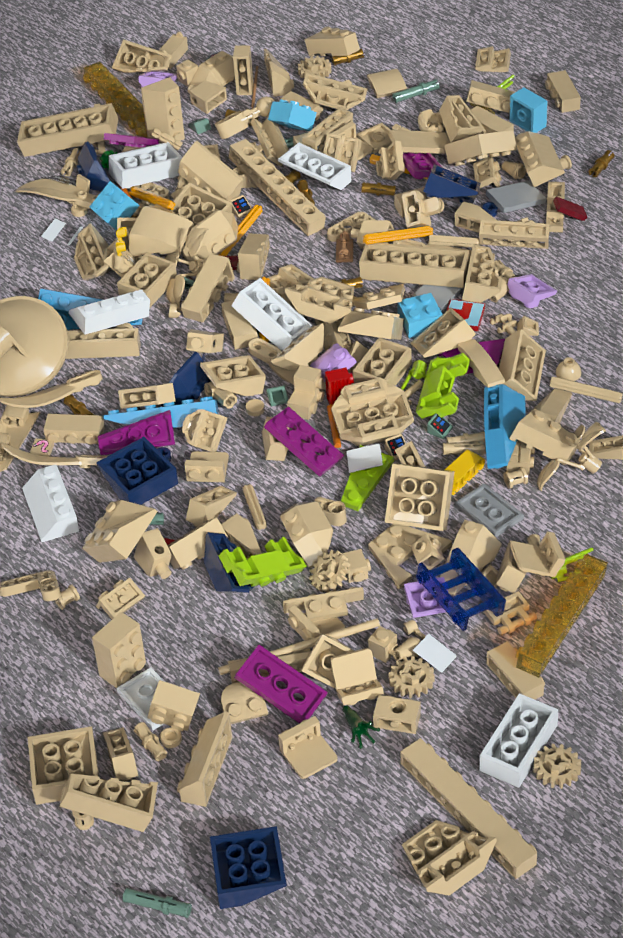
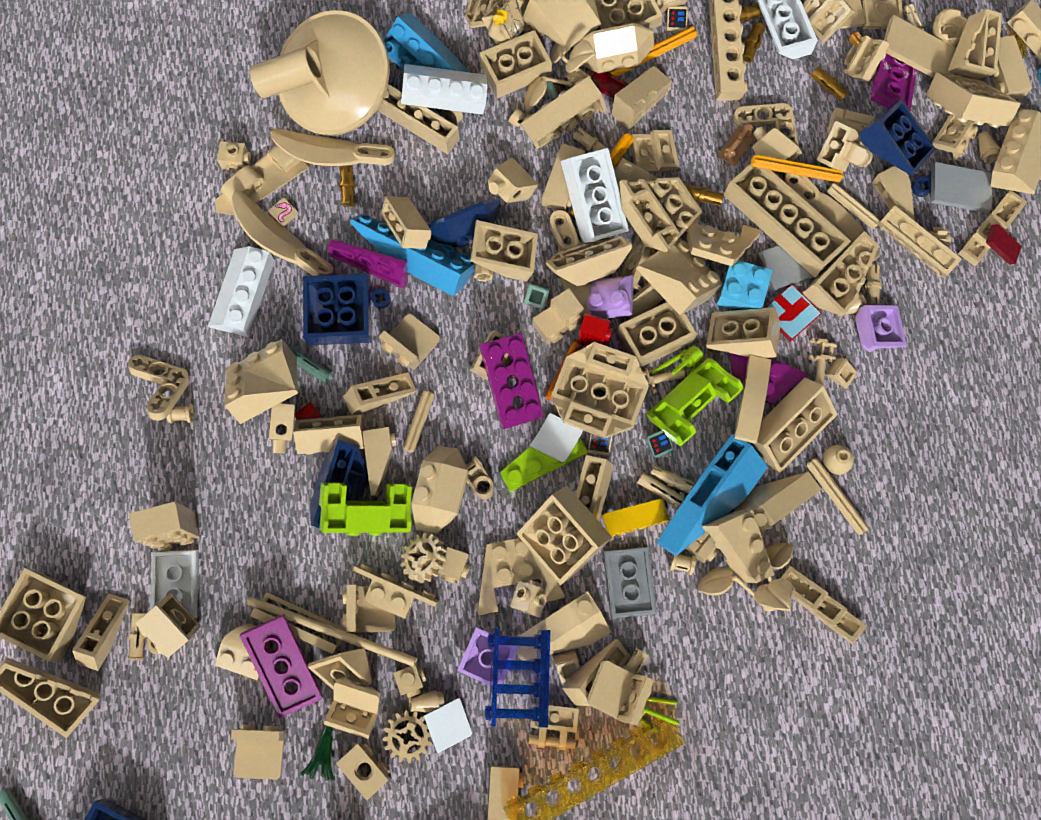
camera: 30 degrees right, 30 degrees up
tan brick [44,414,105,444] -> none
tan bracket [96,578,145,619] -> none
tan slope [177,712,233,807] -> none
tan slope [182,409,227,452] -> none
tan tile [246,399,264,416] -> none
tan hand [403,620,426,640] -> none

